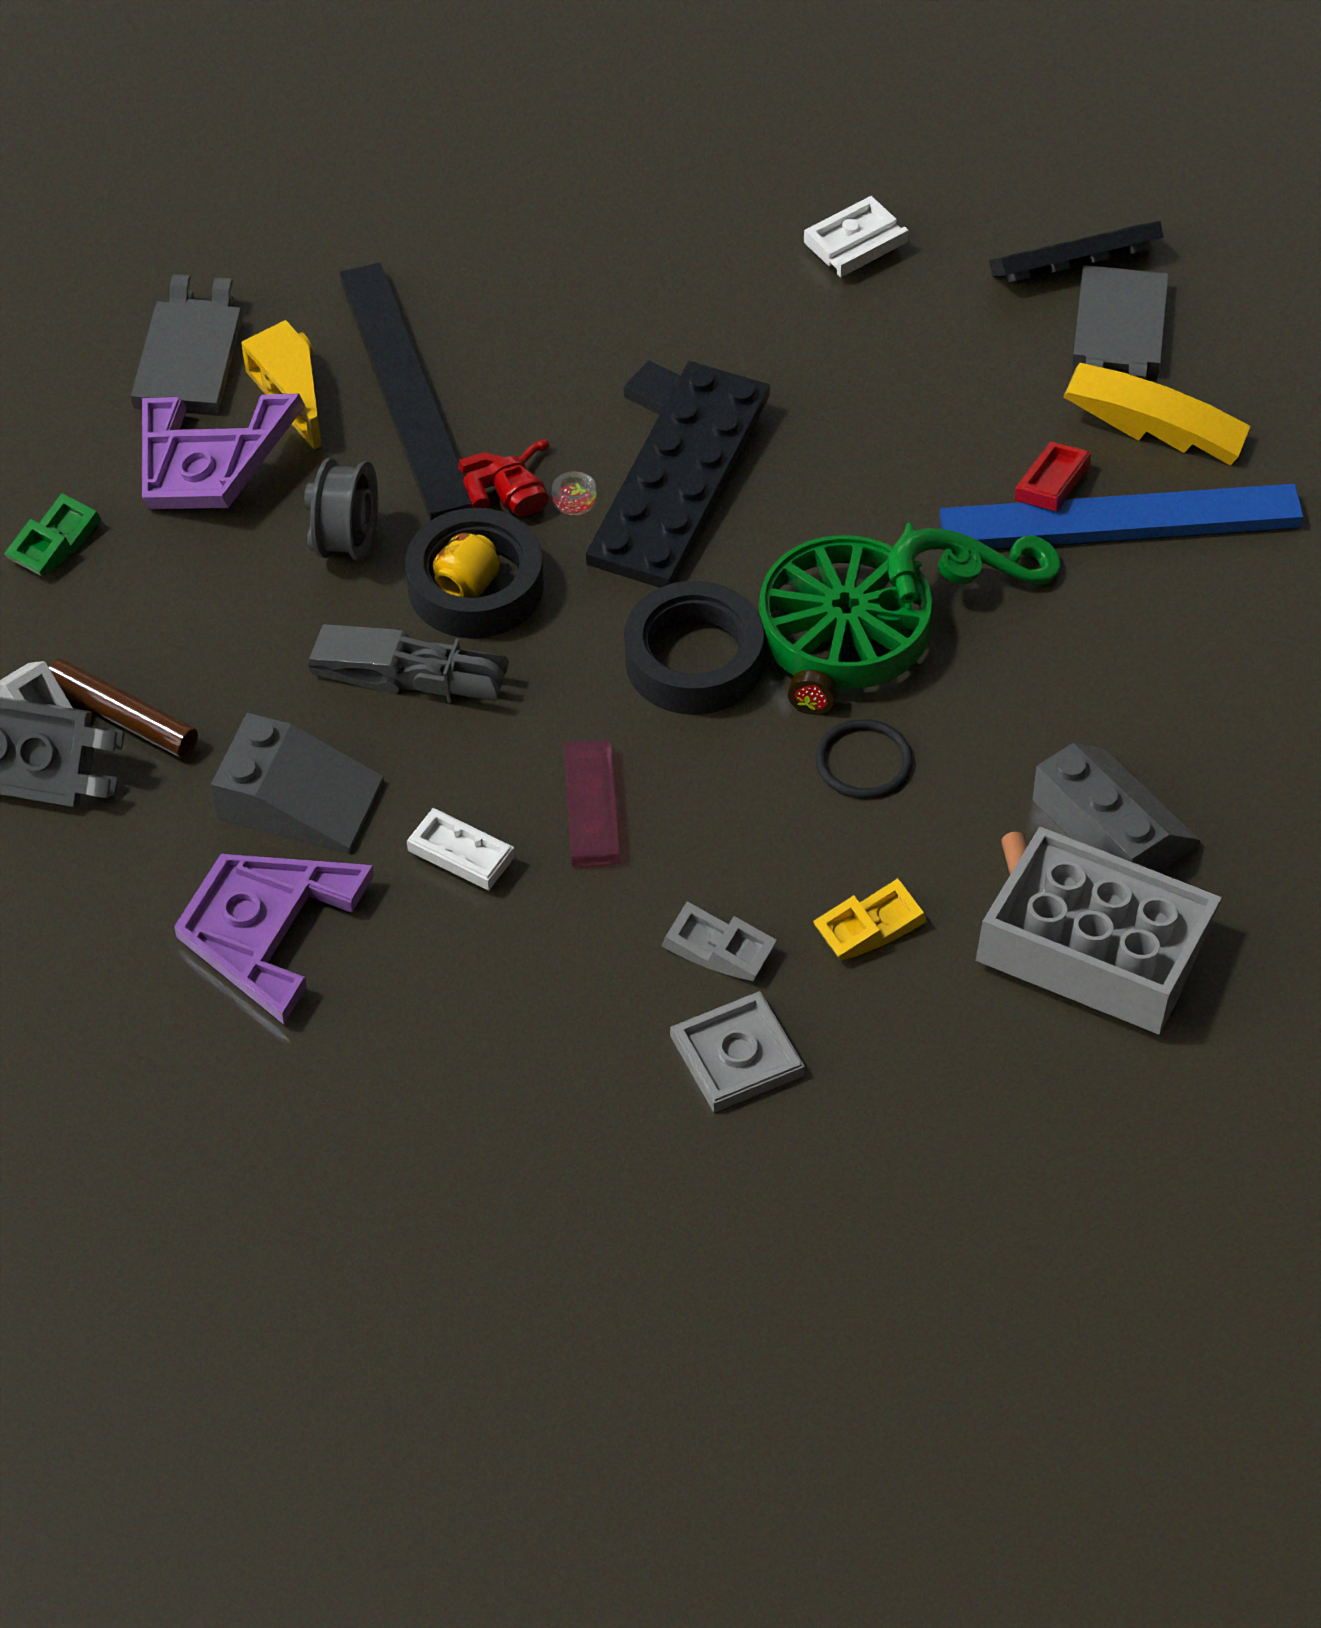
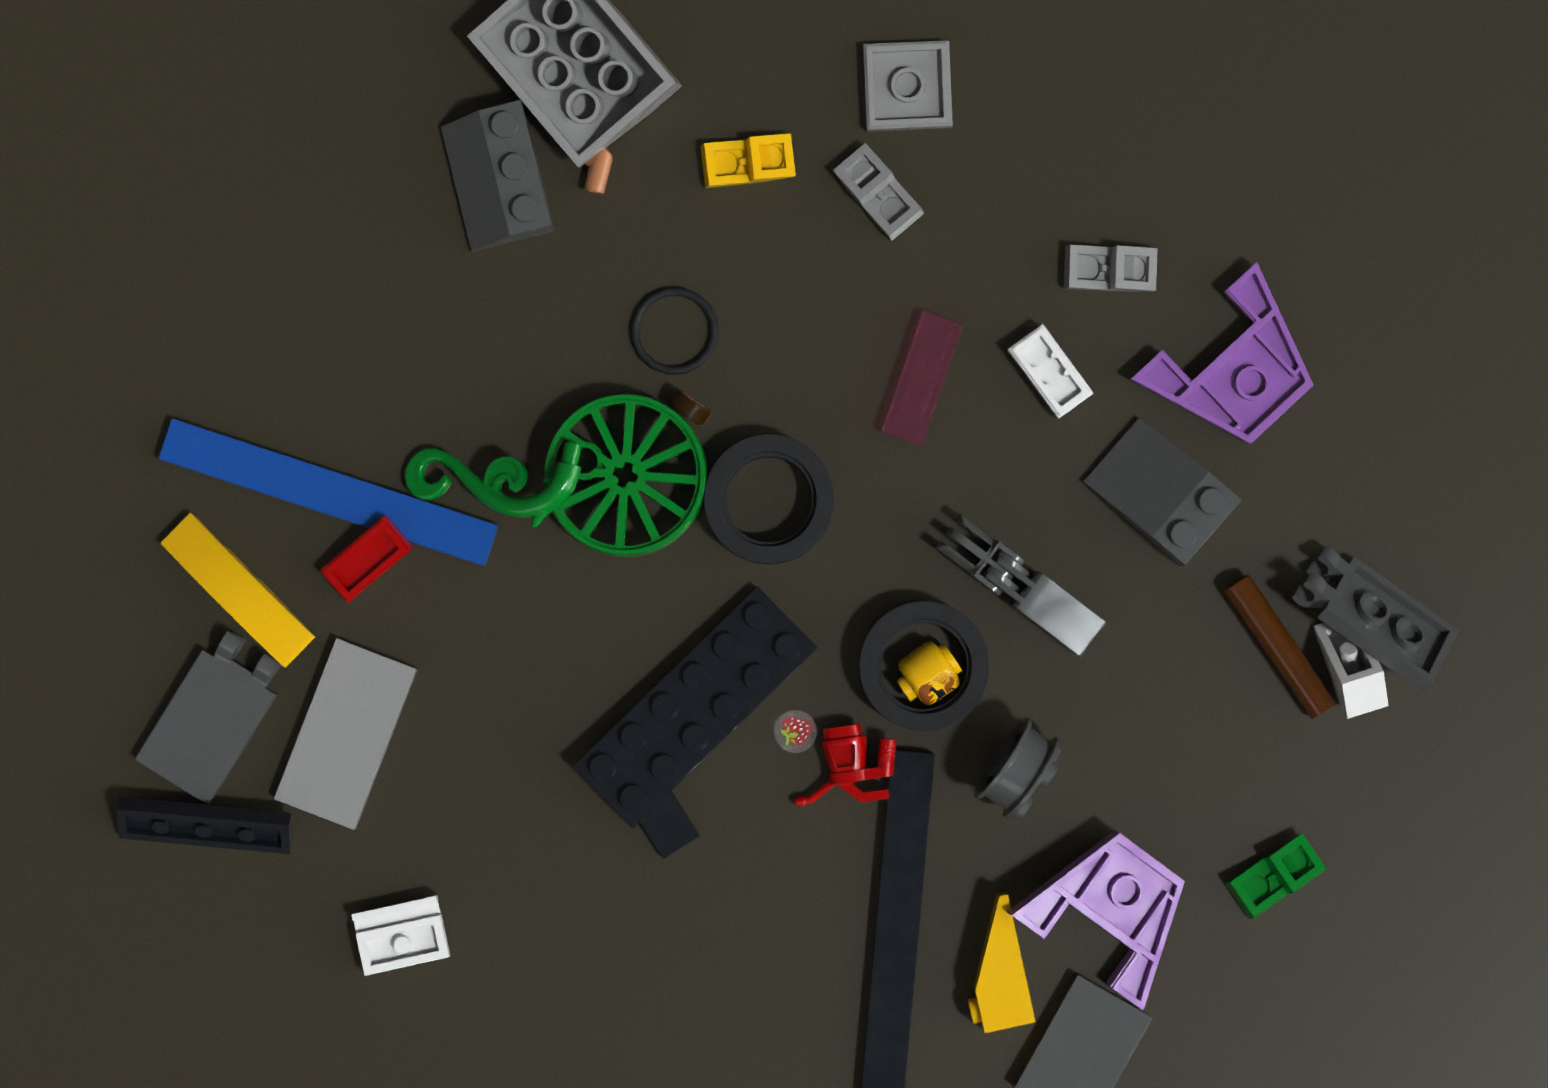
camera: 155 degrees left, 35 degrees up
none -> light grey tile [274,638,418,830]
none -> light grey slope [1064,244,1157,292]

